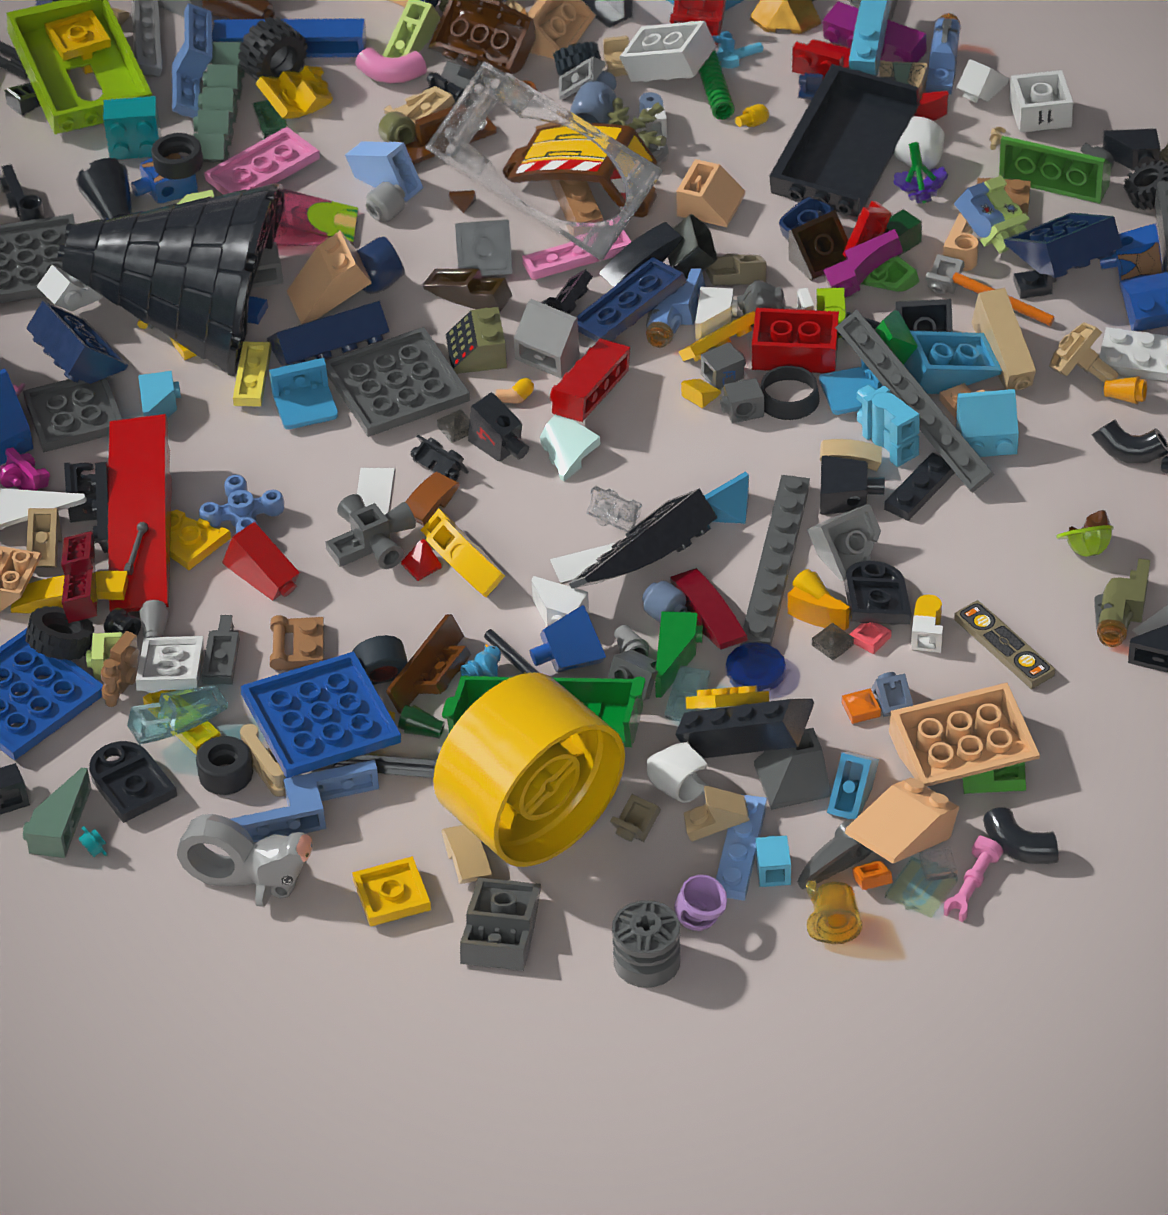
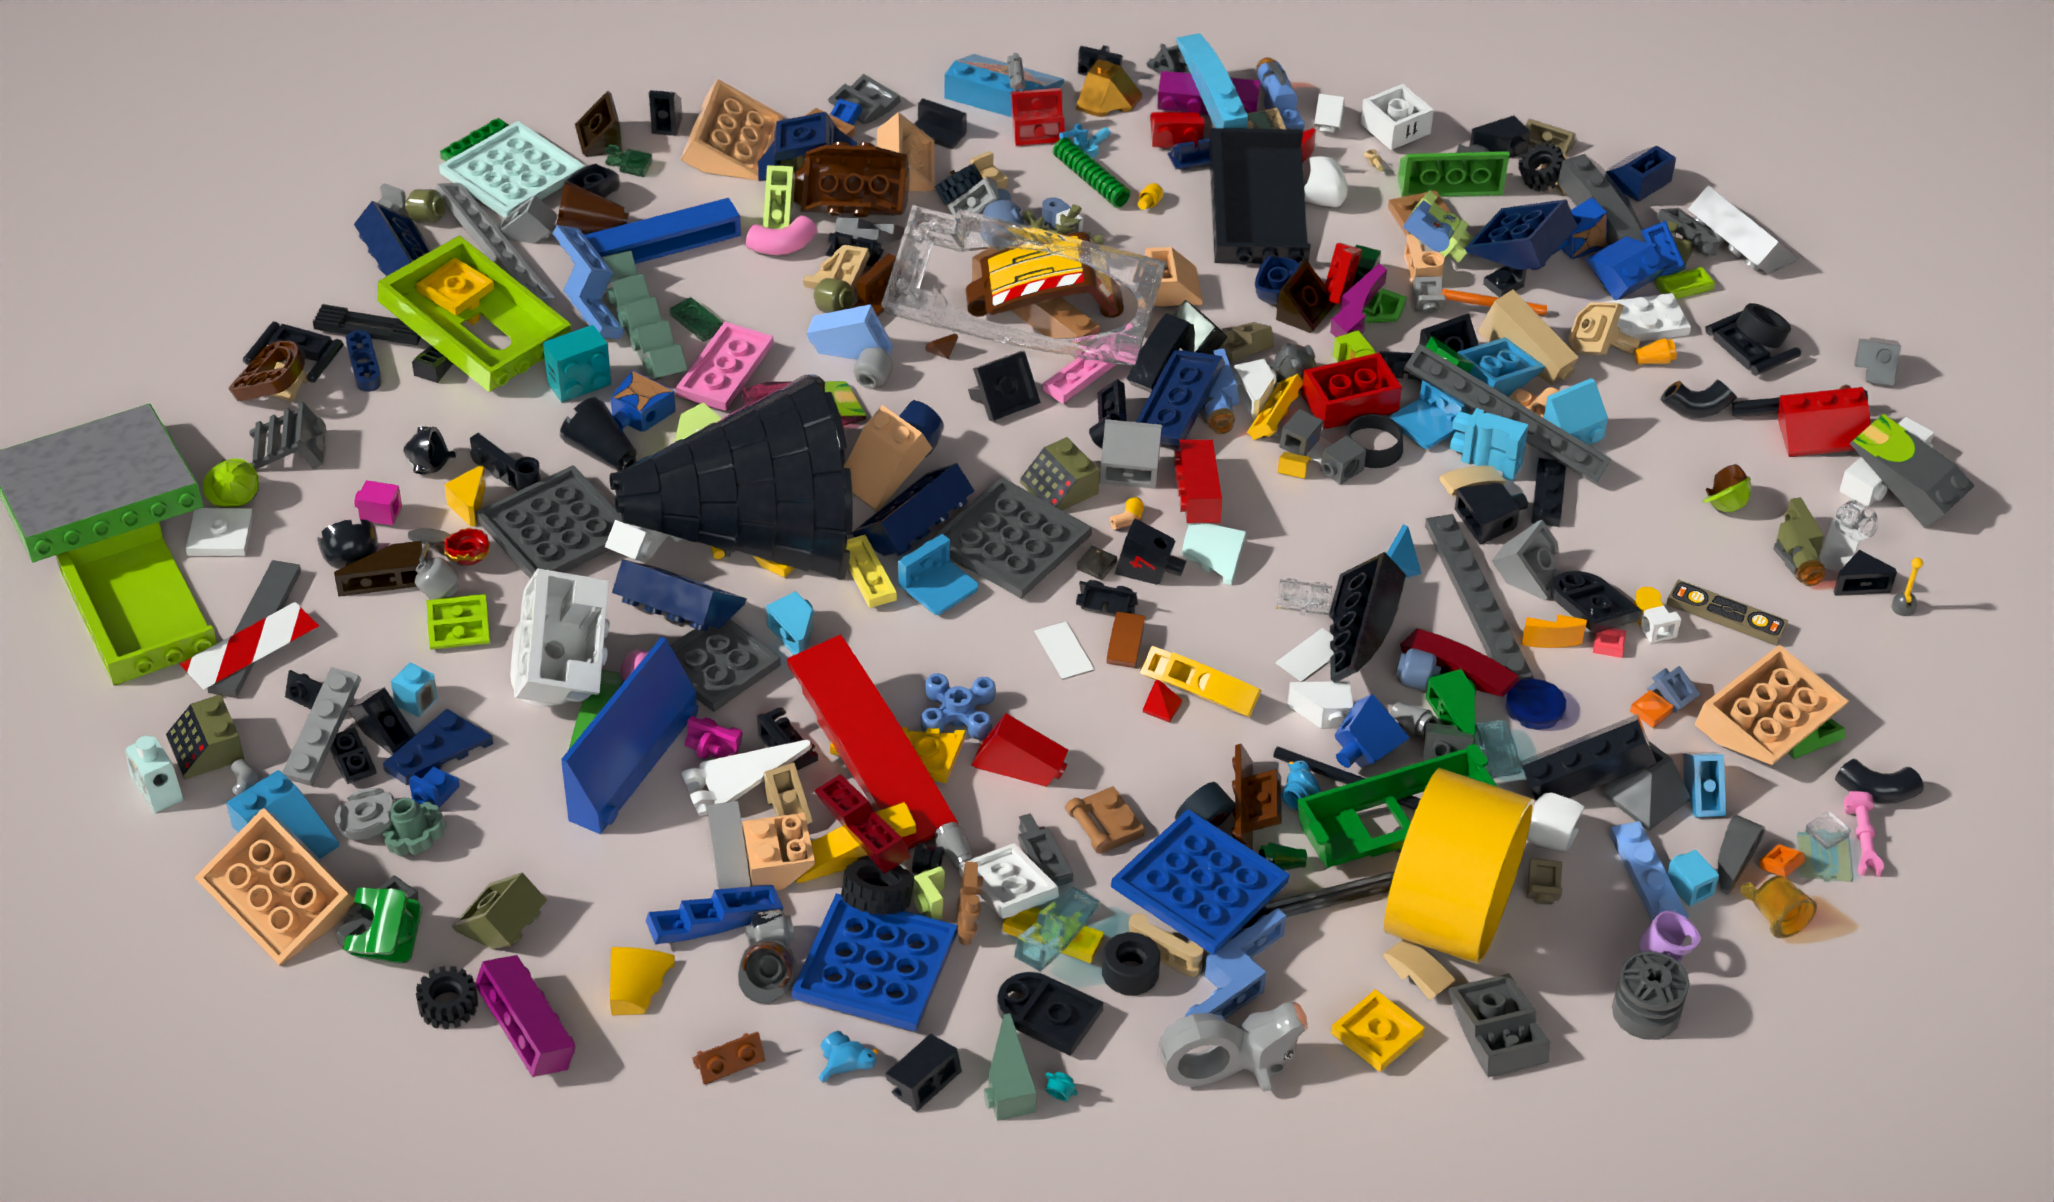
camera: 30 degrees left, 0 degrees up
black plate [91,462,108,553] -> none
dark grey hinge [124,522,148,575] -> none
black tyre [151,133,203,180] -> none
black tyre [238,17,308,81] -> none
yellow slope [256,65,333,119] -> none
dark grey brick [325,494,416,569] -> none
dark brown slope [422,269,513,312] -> none
white brick [620,21,716,82] -> none
tan slope [684,786,750,842] -> none
yellow plate [686,686,770,709] -> none
yellow cone [792,569,831,600] -> none
white tile [797,288,814,310] -> none
clear smoke tile [812,623,854,660] -> none
light nougat slope [845,777,959,864] -> none
dark purple plant [894,142,948,204] -> none

